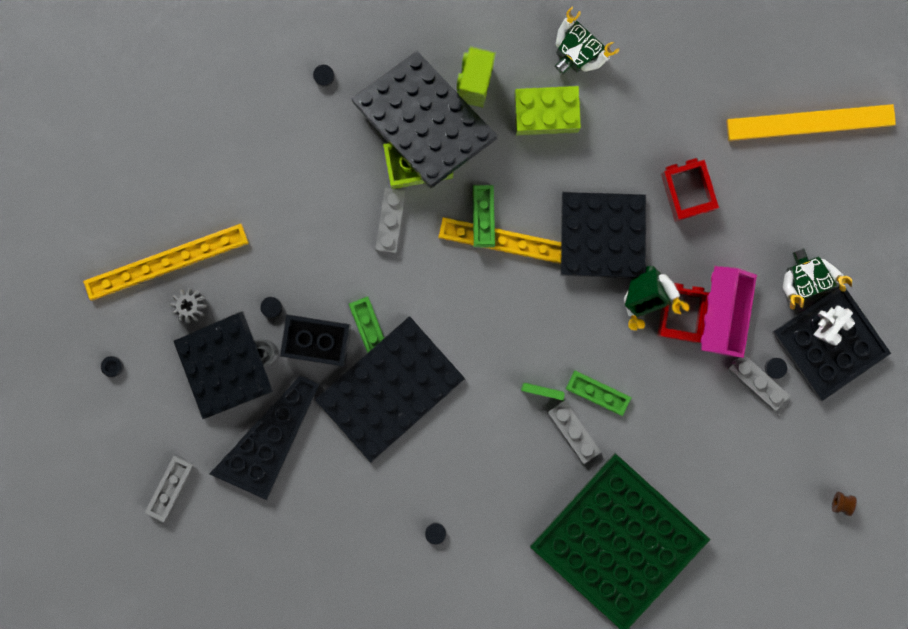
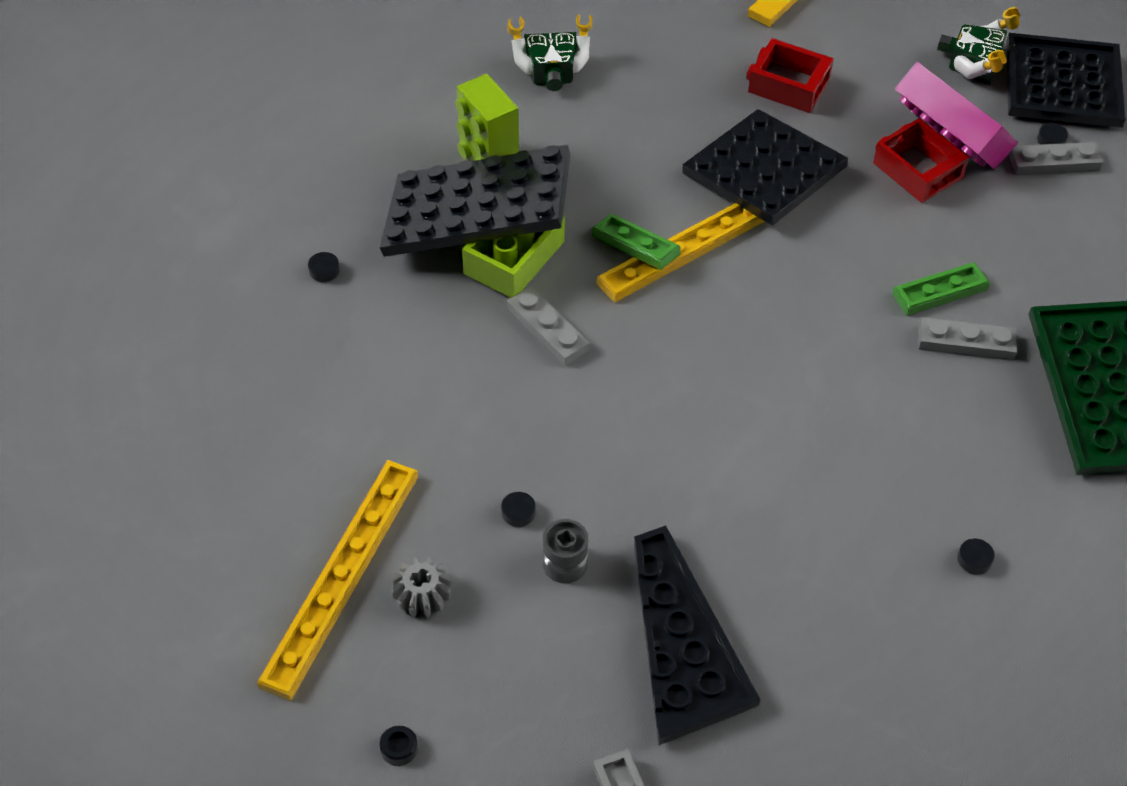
camera: 45 degrees left, 35 degrees down
black plate [173,311,273,419] -> none
black brick [280,314,352,367] -> none
black plate [315,316,465,463] -> none
bright green tile [349,296,384,353] -> none
lime brick [514,86,581,135] -> none
bright green tile [521,383,565,400] -> none
dark green torso [624,266,689,331] -> none
white hips [813,306,855,346] -> none

